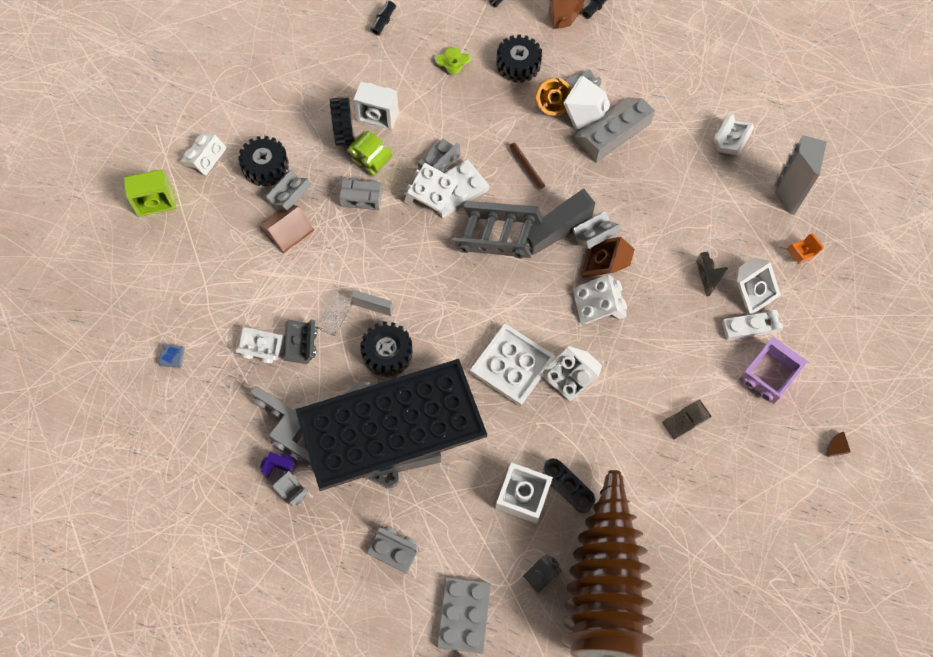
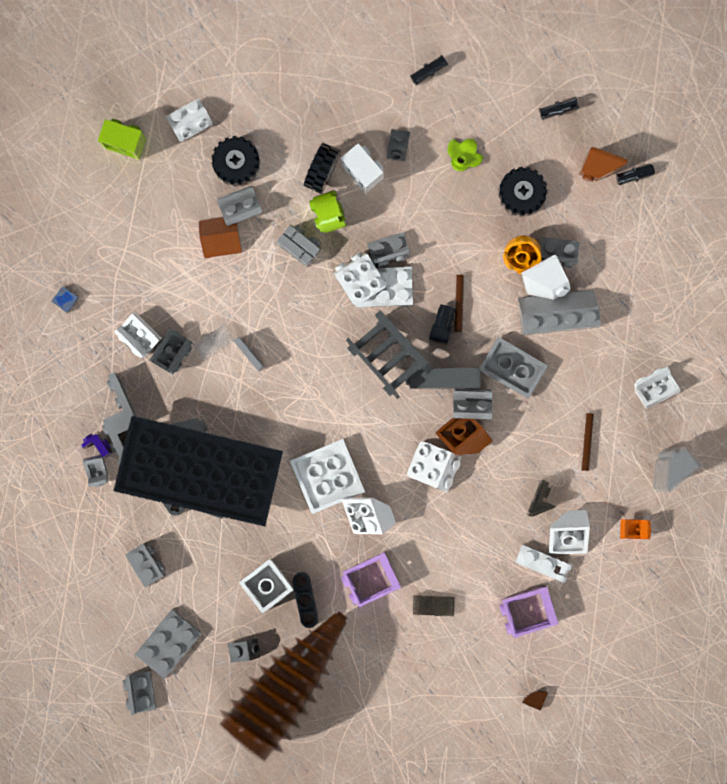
camera: 35 degrees right, 20 degrees up
black wheel [360,321,413,377] -> none
none -> lavender window [341,552,401,607]
none -> dark grey bracket [387,129,410,161]
none -> black piece [429,304,456,345]
none -> light grey plate [480,337,548,399]
none -> reddish brown bar [581,413,594,471]

